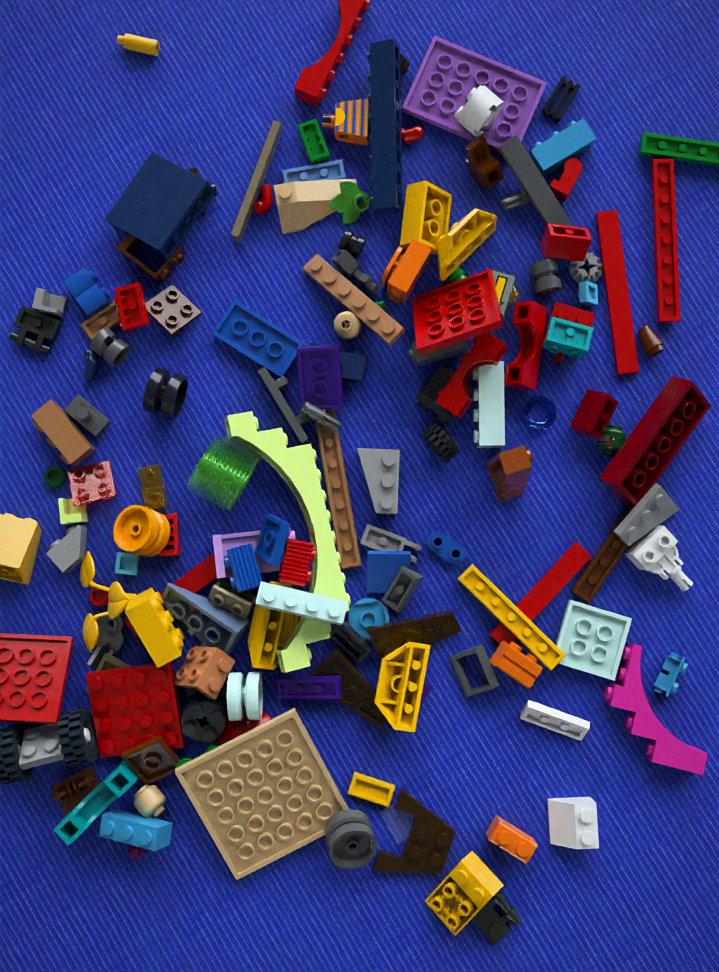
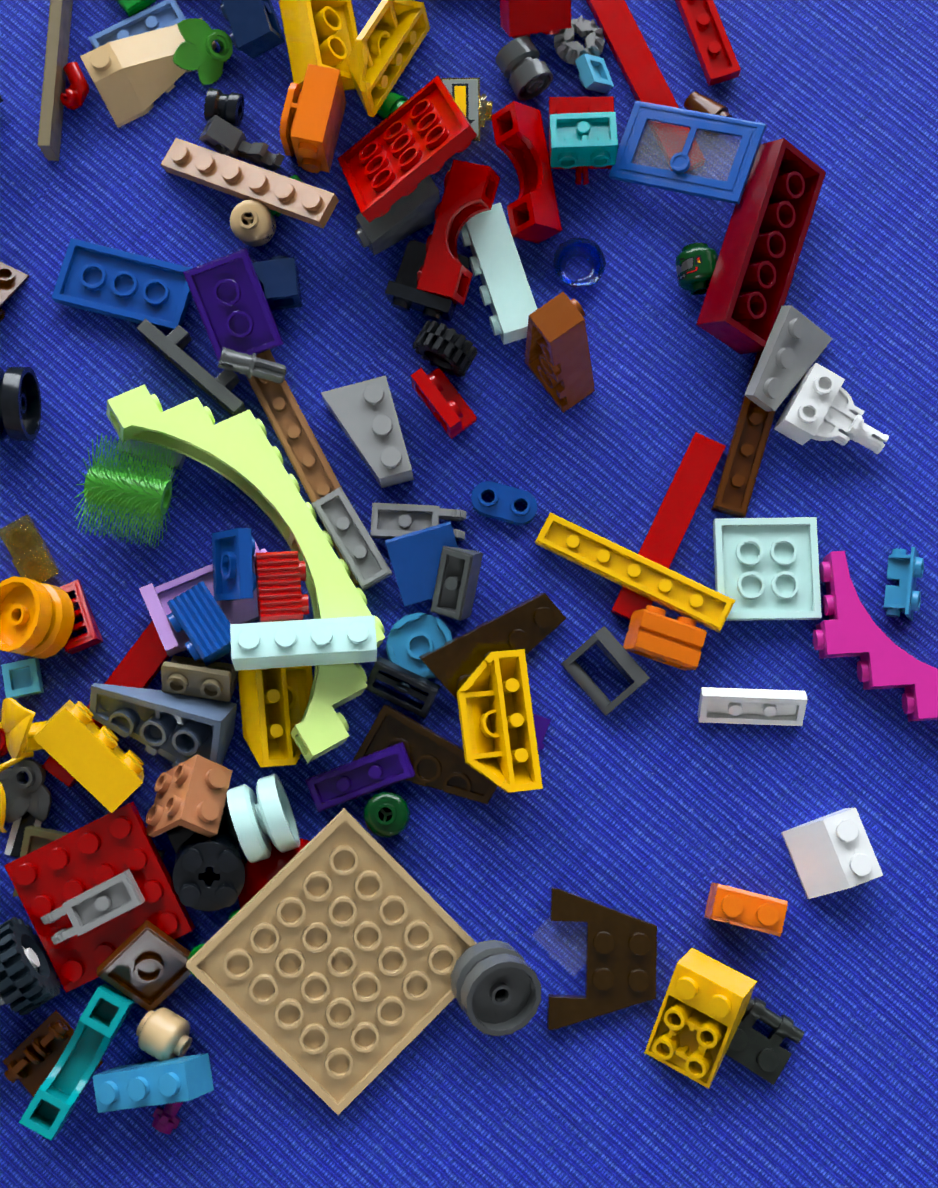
camera: 15 degrees left, 5 degrees down
yellow tile [348,772,395,808] -> none
dark red brick [570,389,618,440] -> none
none -> light grey hinge [41,869,146,945]
none -> light grey tile [311,487,392,591]
none -> dark green head [364,792,410,838]
none -> red bracket [411,368,477,439]
none -> blue door [609,101,766,205]

